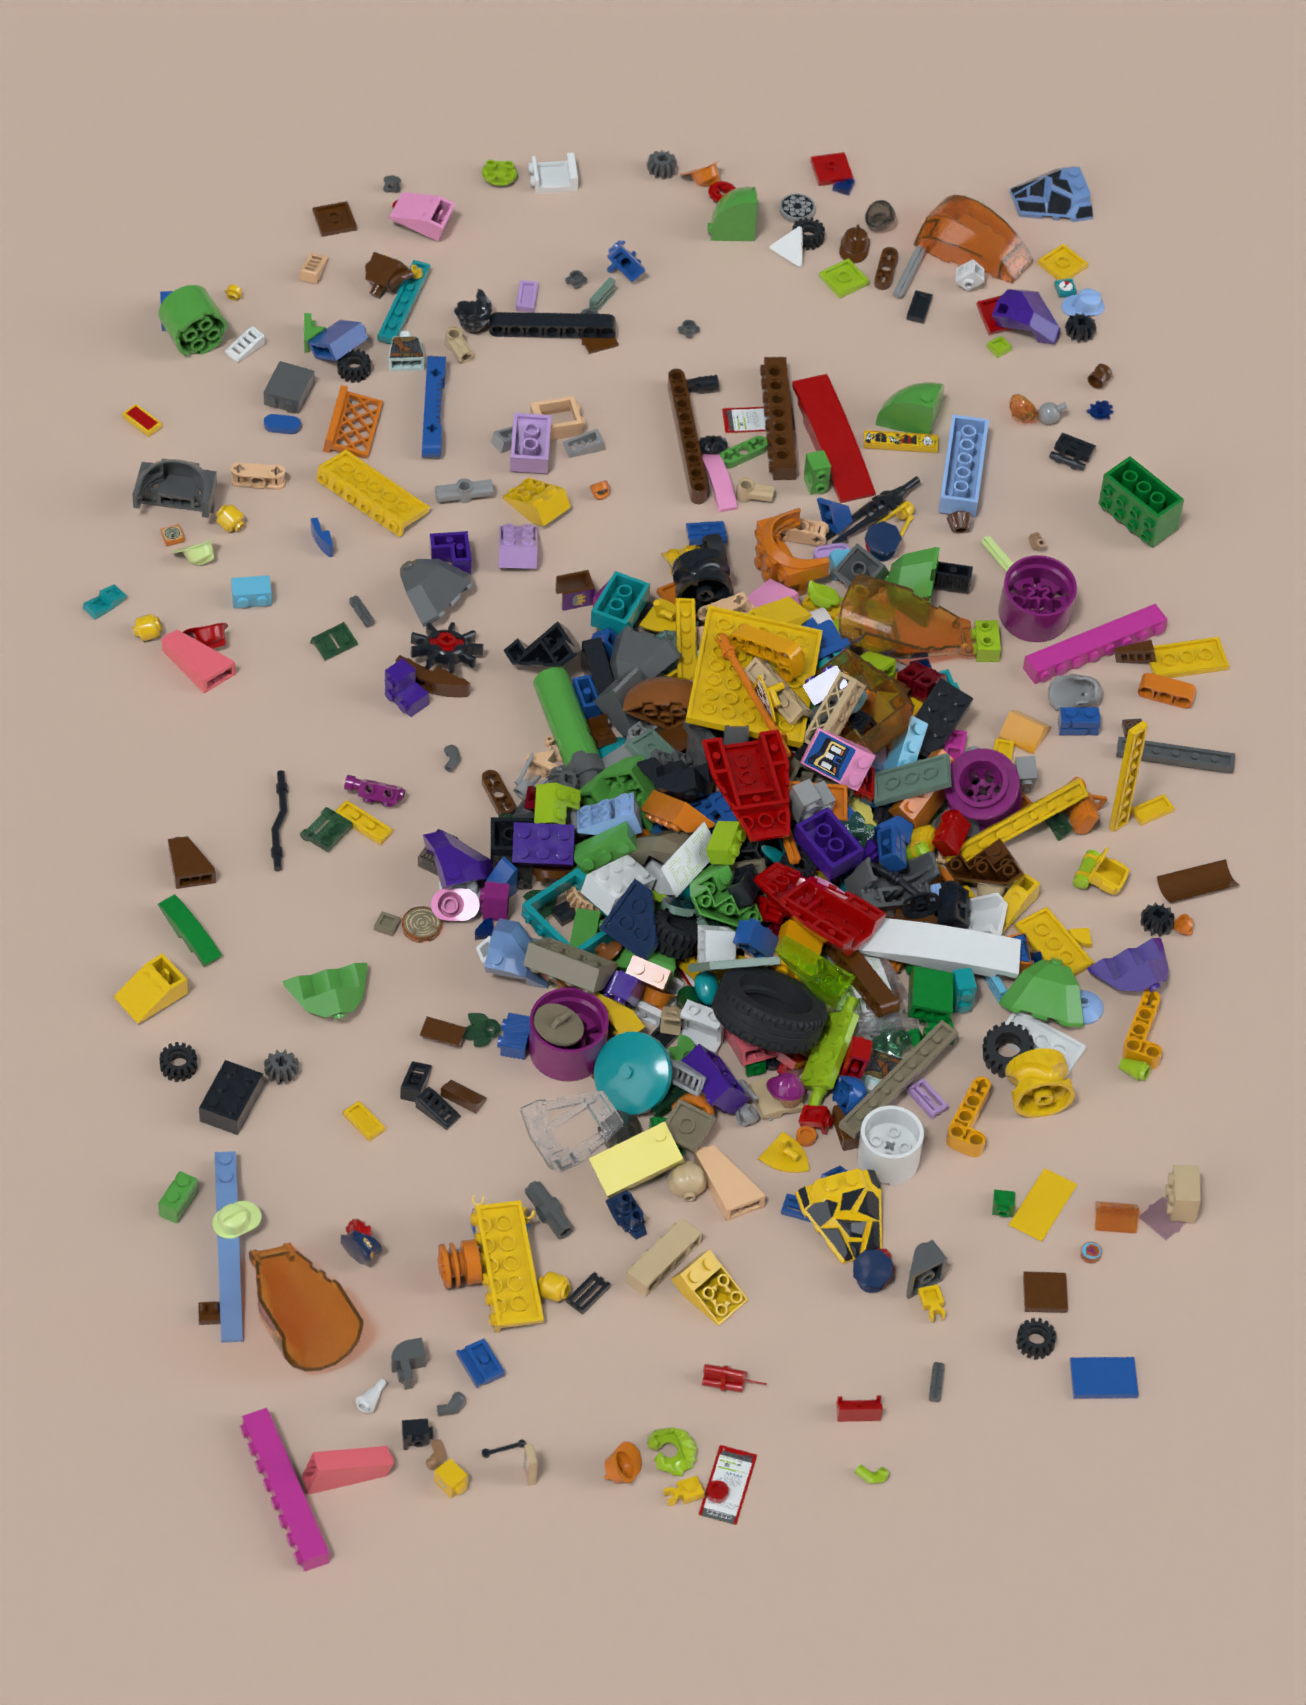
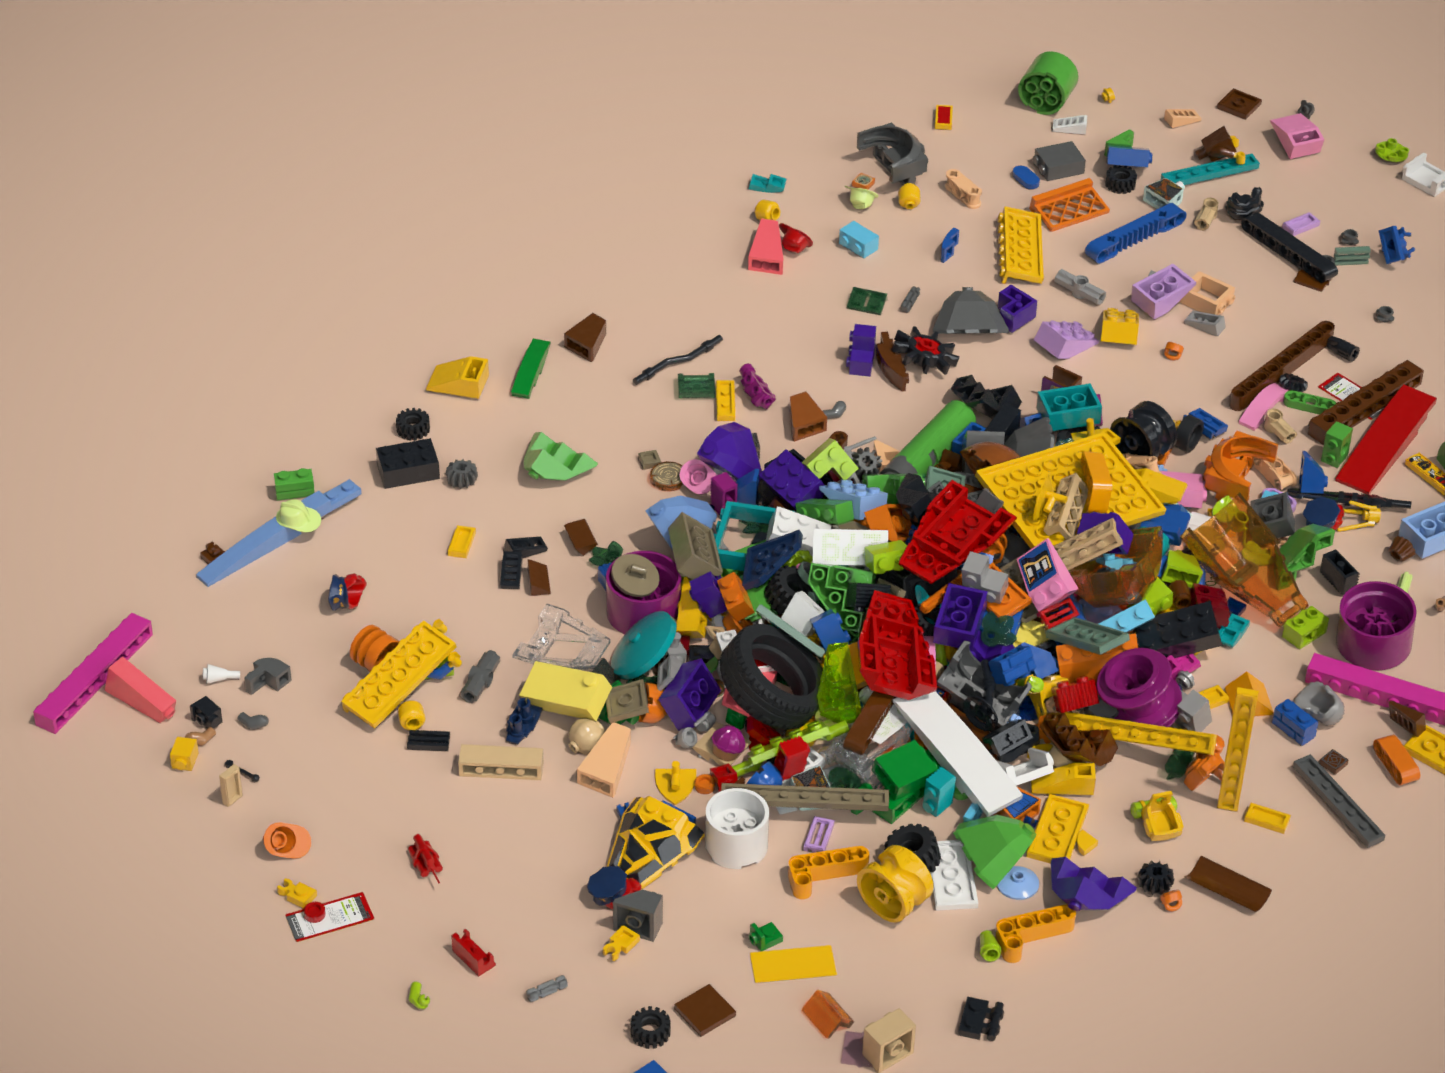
camera: 55 degrees right, 10 degrees down
clear orange windscreen [249,1242,364,1371] -> none
blue plate [456,1338,504,1388] -> none
dark orange dish [595,940,623,960] -> none
lime piece [647,1427,697,1476] -> none
yellow slope [670,1249,749,1326] -> none
orange bar [715,633,792,757] -> none
clear orange tile [1080,1242,1102,1264] -> none
none -> dark orange slope [789,391,827,442]
none -> black plate [958,996,1004,1041]

